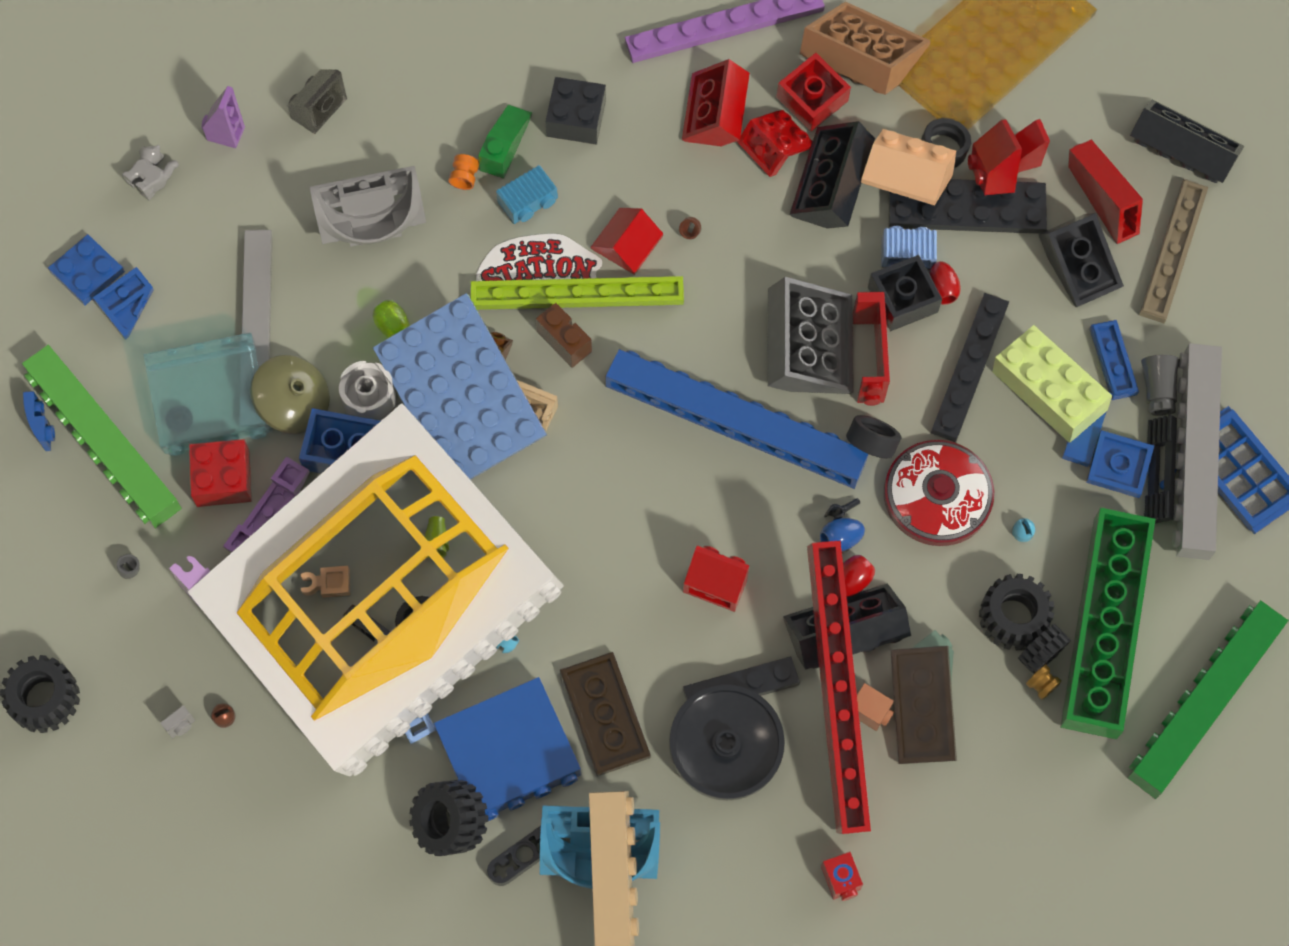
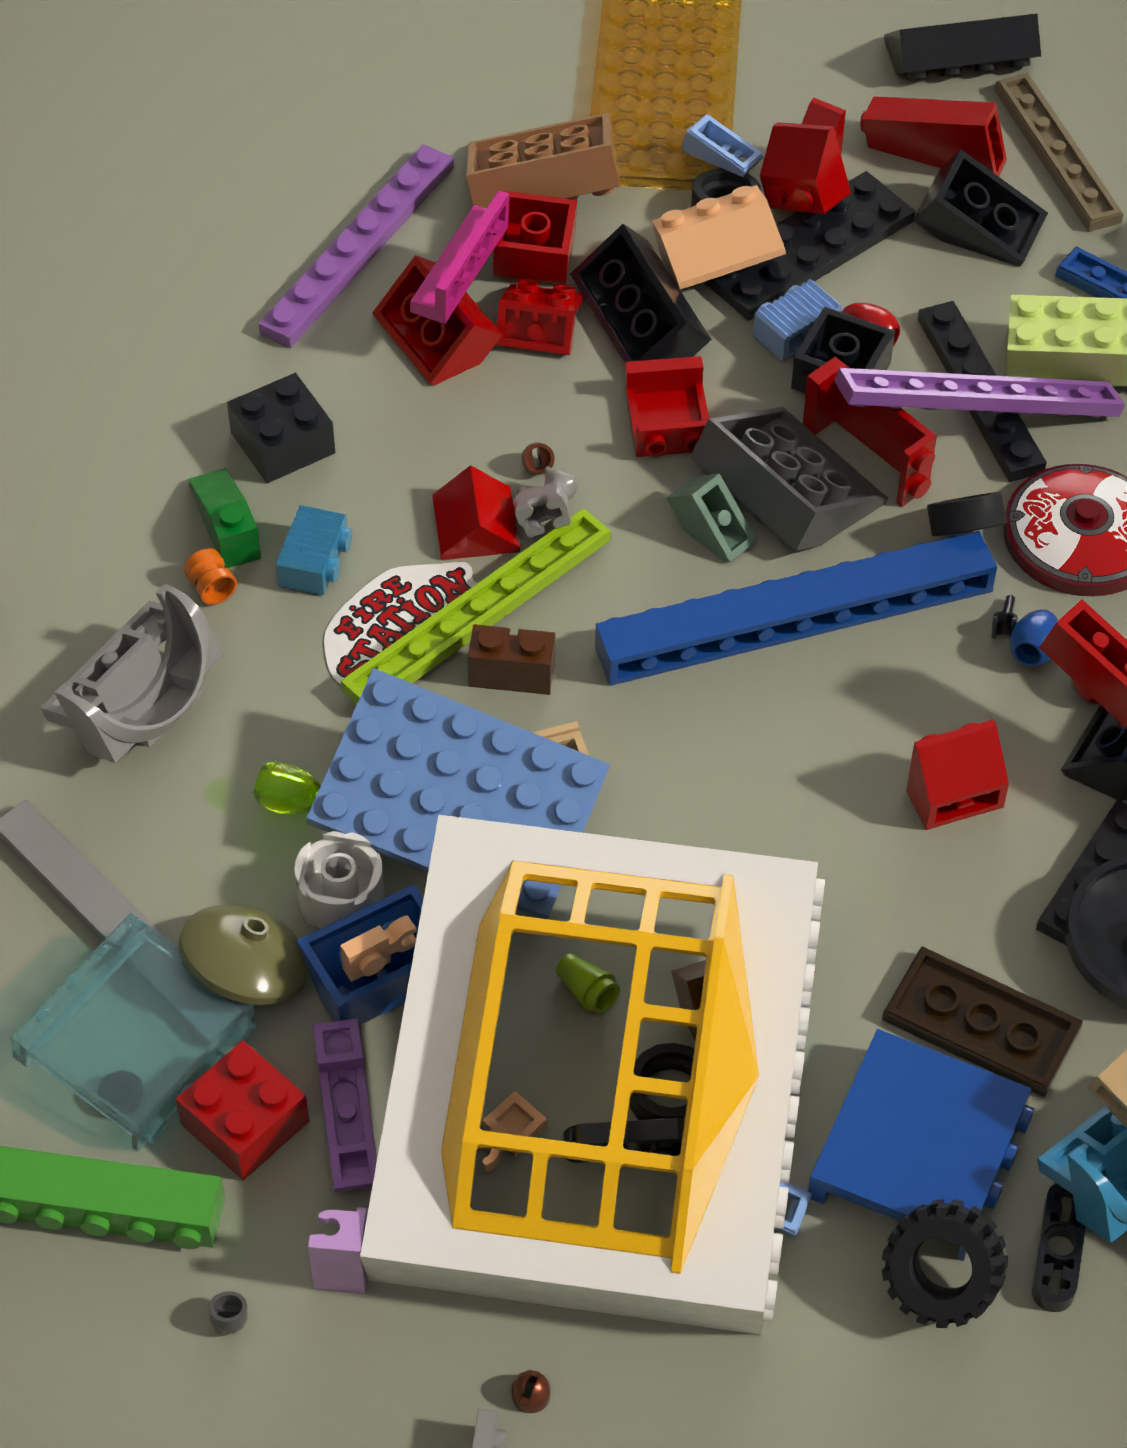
camera: 40 degrees left, 15 degrees down
none -> light nougat plate [340,915,417,982]
none -> dark pink fence [410,191,509,324]
none -> light grey animal [513,466,578,538]
none -> red panel [624,356,709,457]
none -> sand green slope [666,473,758,563]
none -> light blue slope [681,114,764,177]
none -> medium lavender plate [834,368,1125,418]

